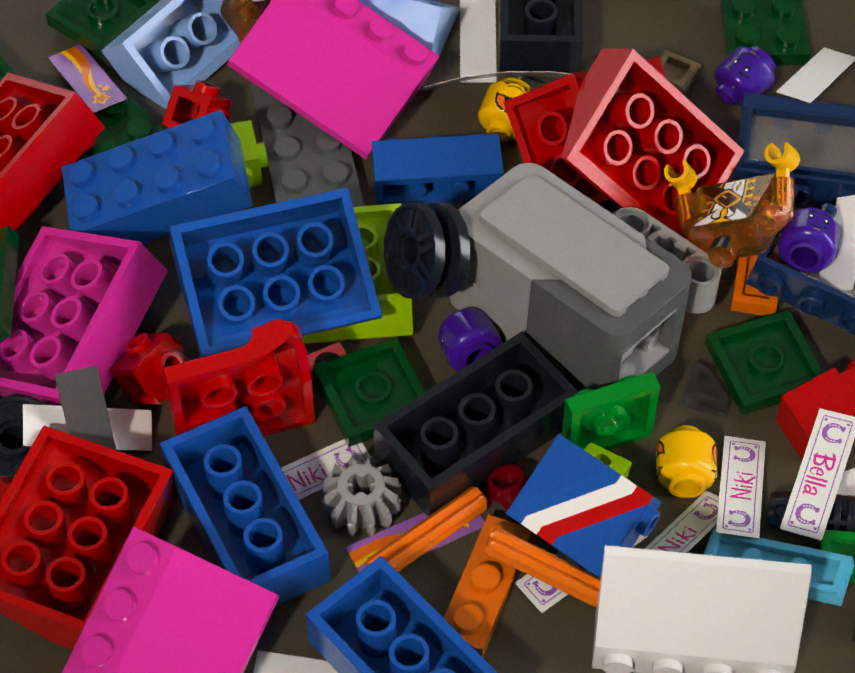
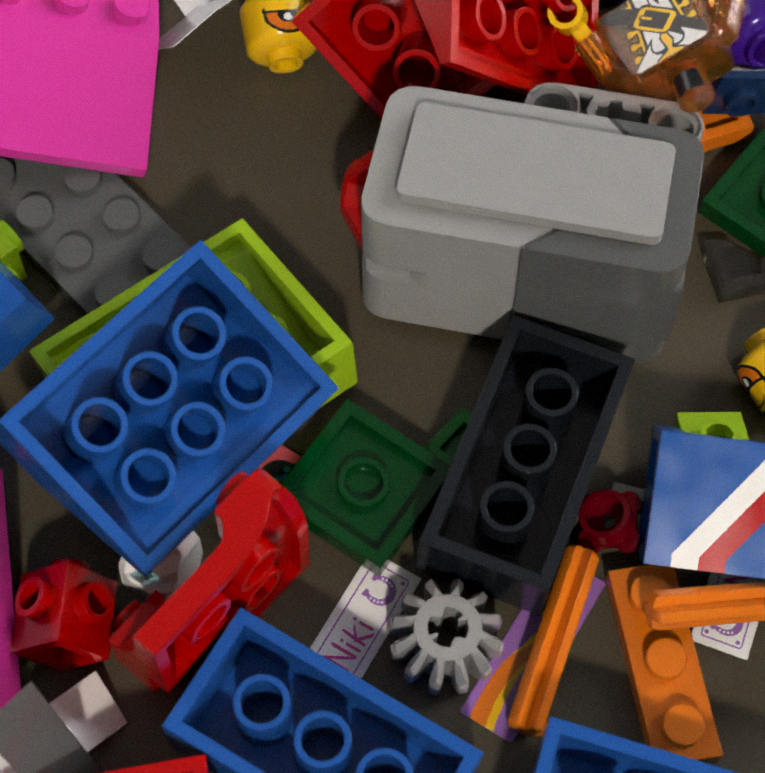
camera: 35 degrees left, 10 degrees up
blue brick [372,134,504,205] -> none
black wheel [384,202,470,299] -> none
dark purple head [438,308,503,372] -> none
green plate [562,371,660,450] -> none

